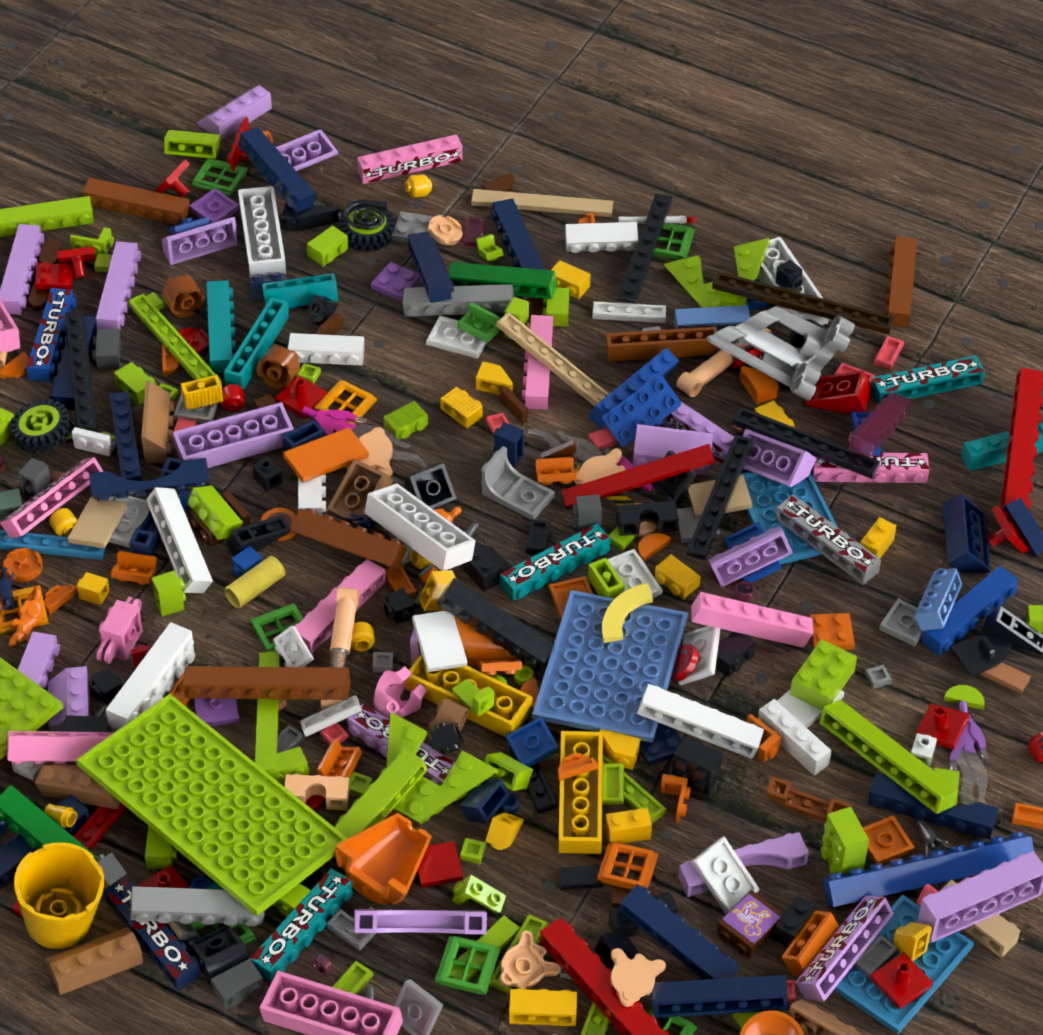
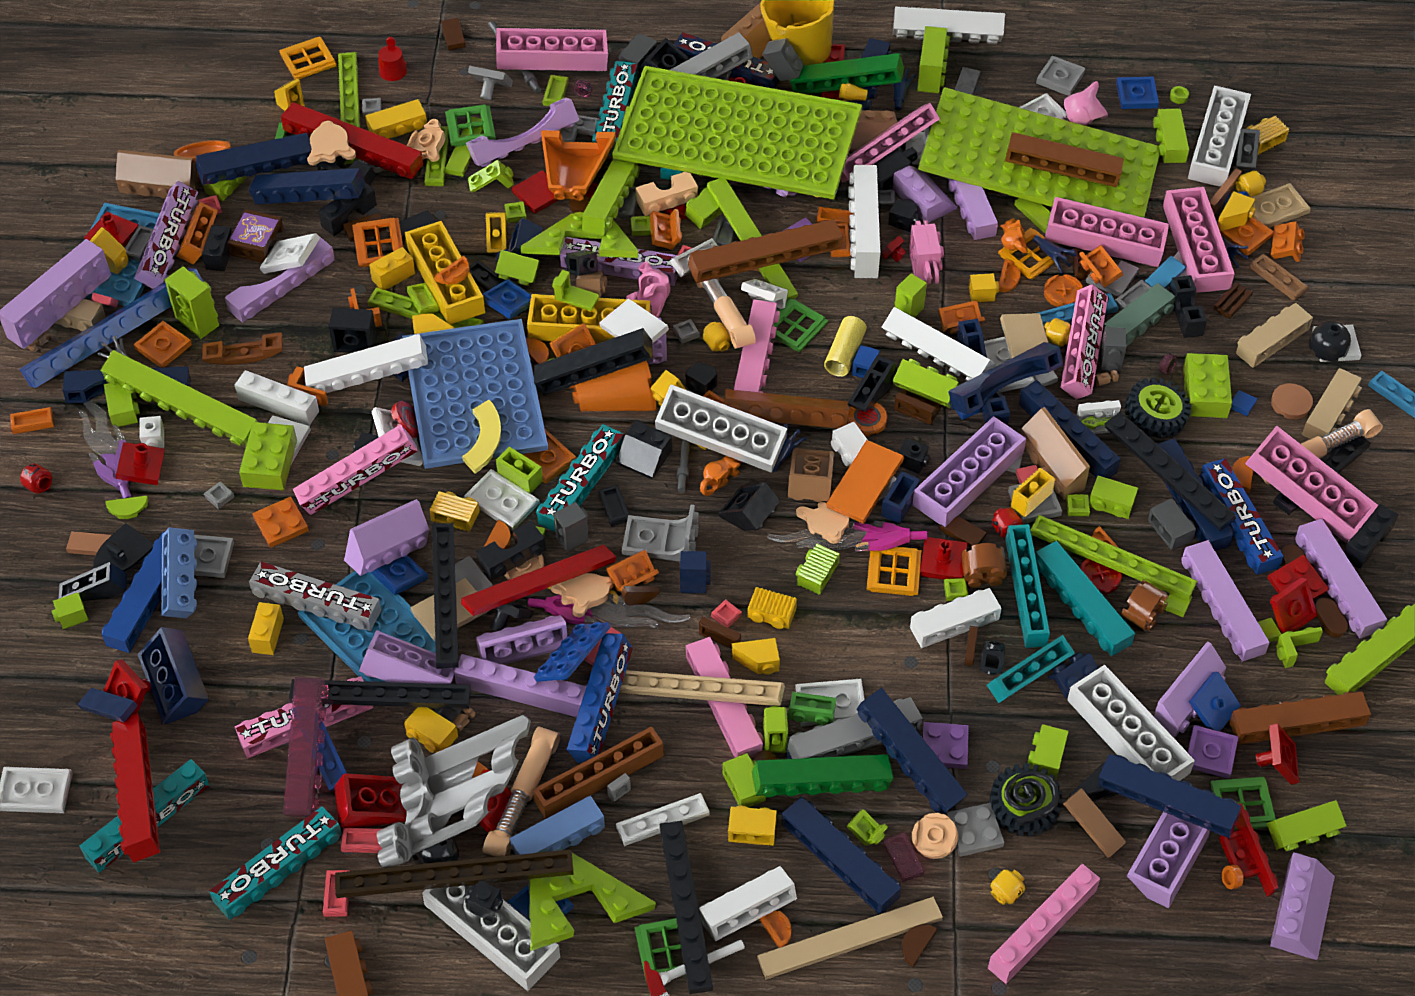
camera: 155 degrees right, 5 degrees up
none -> medium nougat tile [1063,788,1126,858]

